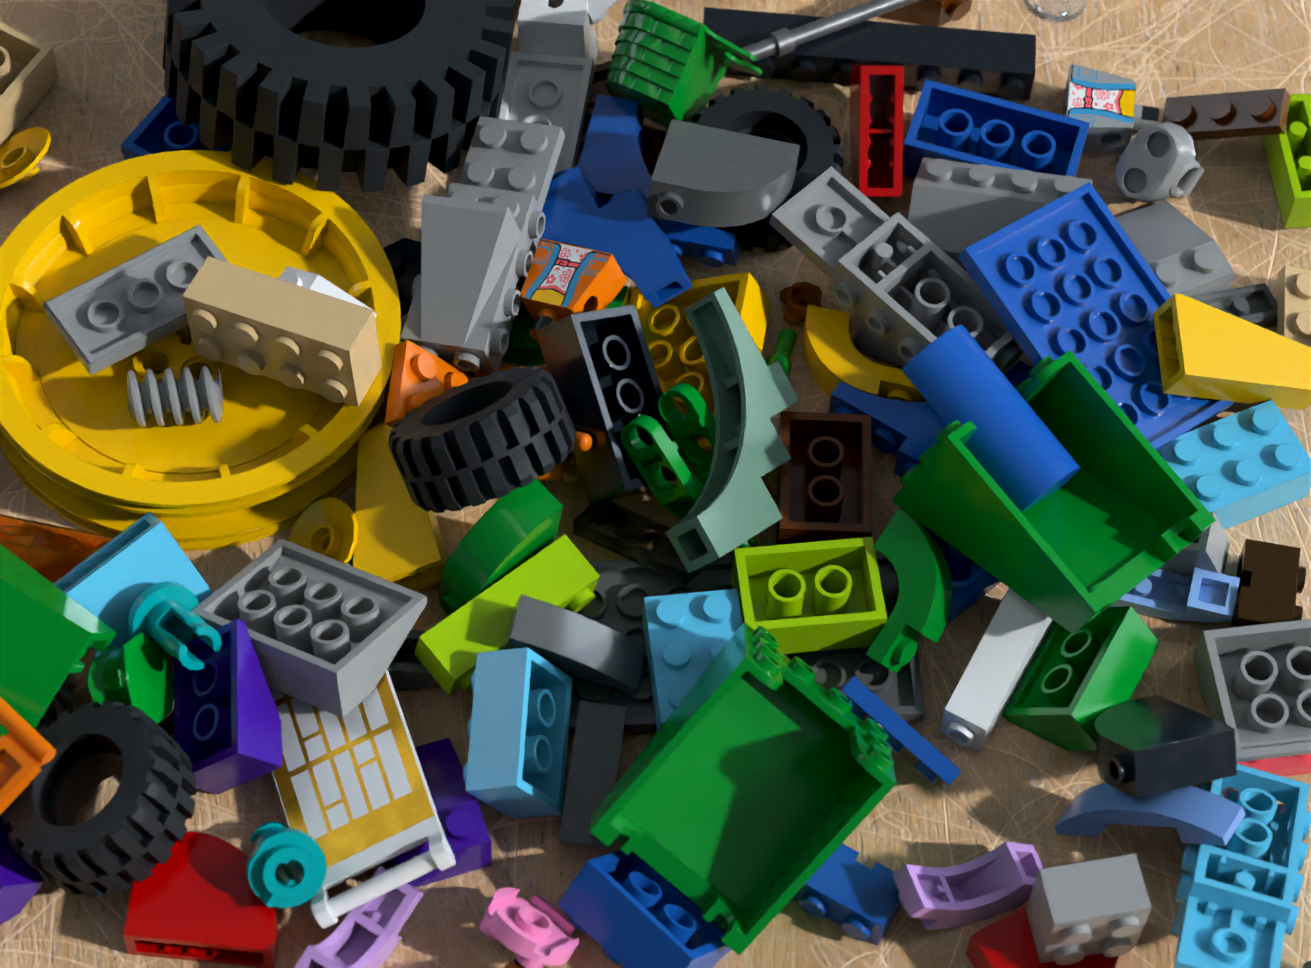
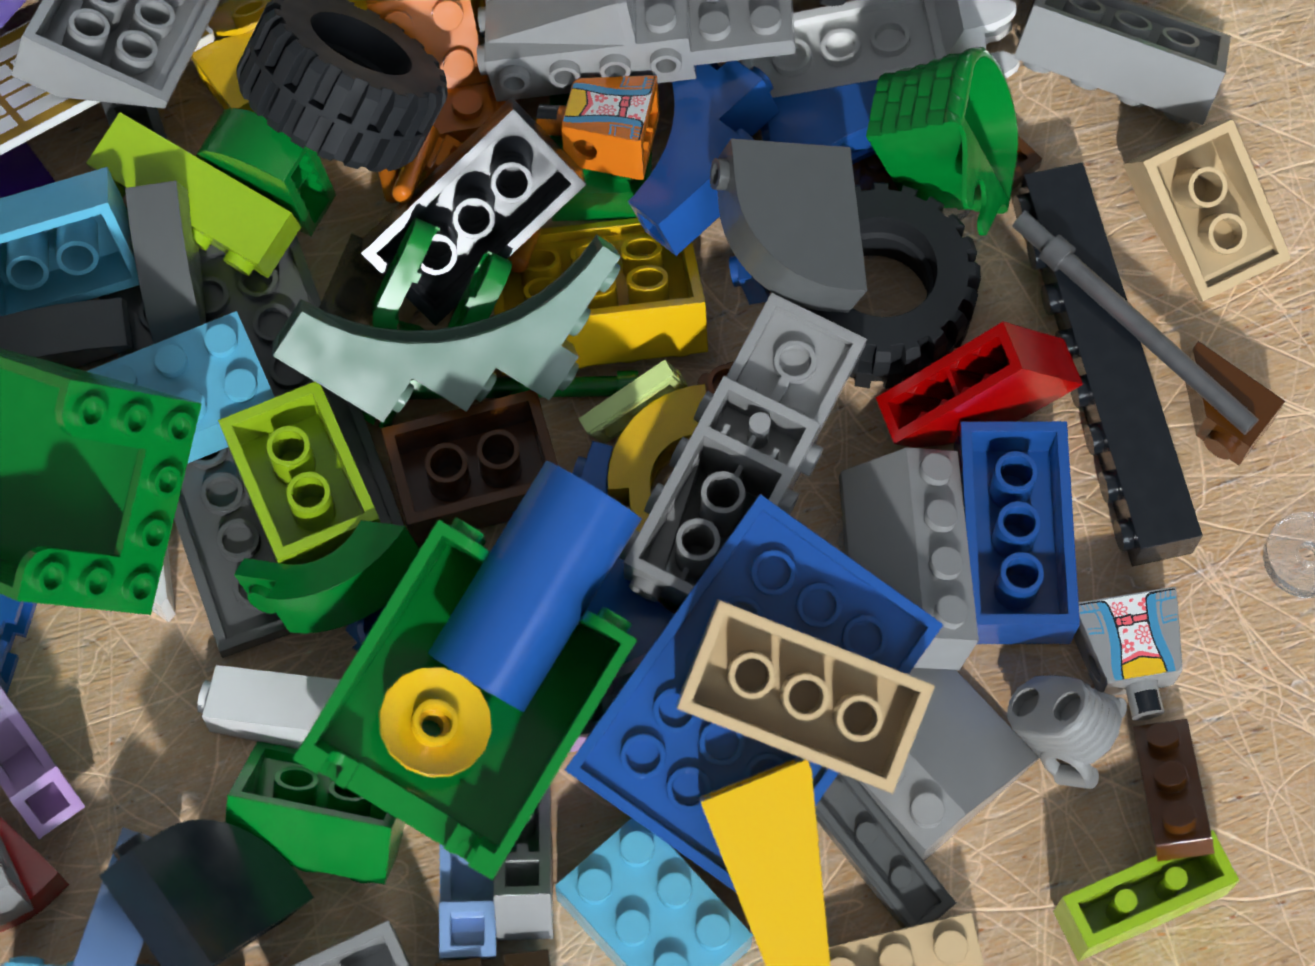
camera: 75 degrees right, 10 degrees up
blue plate [840,675,962,785] -> none
none -> yellow dish [379,668,492,777]
none -> yellowish green tile [578,359,688,444]
none -> tan brick [676,599,935,794]

